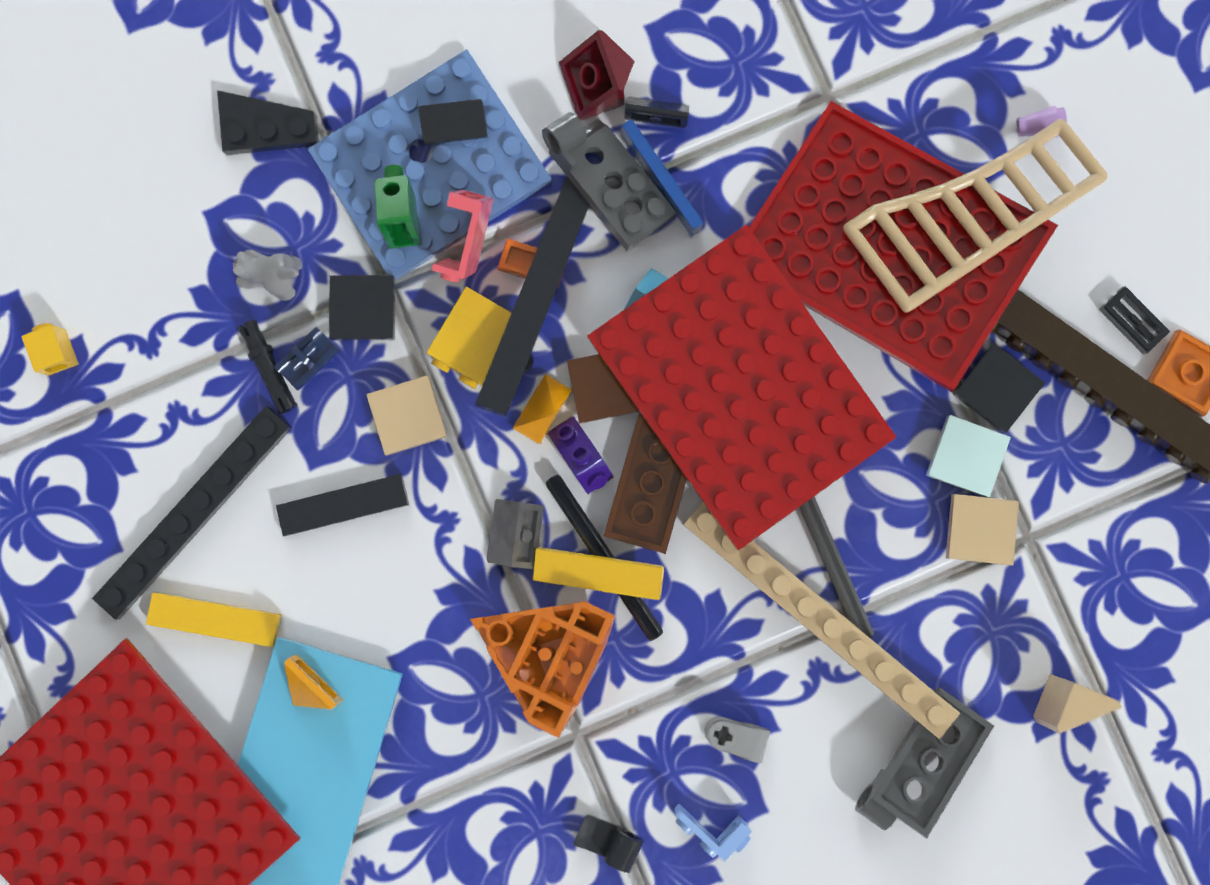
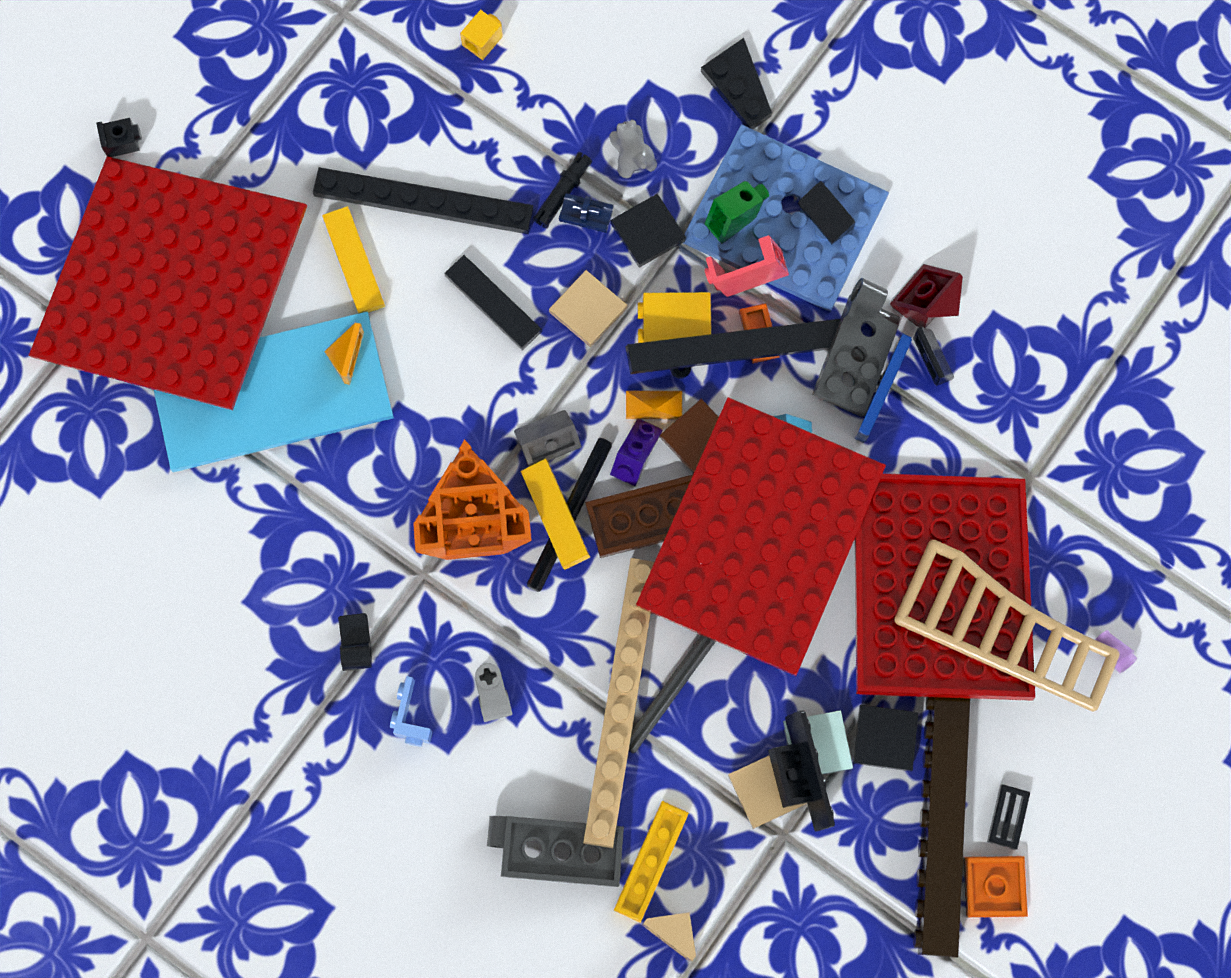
camera: 55 degrees right, 10 degrees down
none -> yellow tile [614,801,689,923]
none -> black bracket [768,710,835,832]

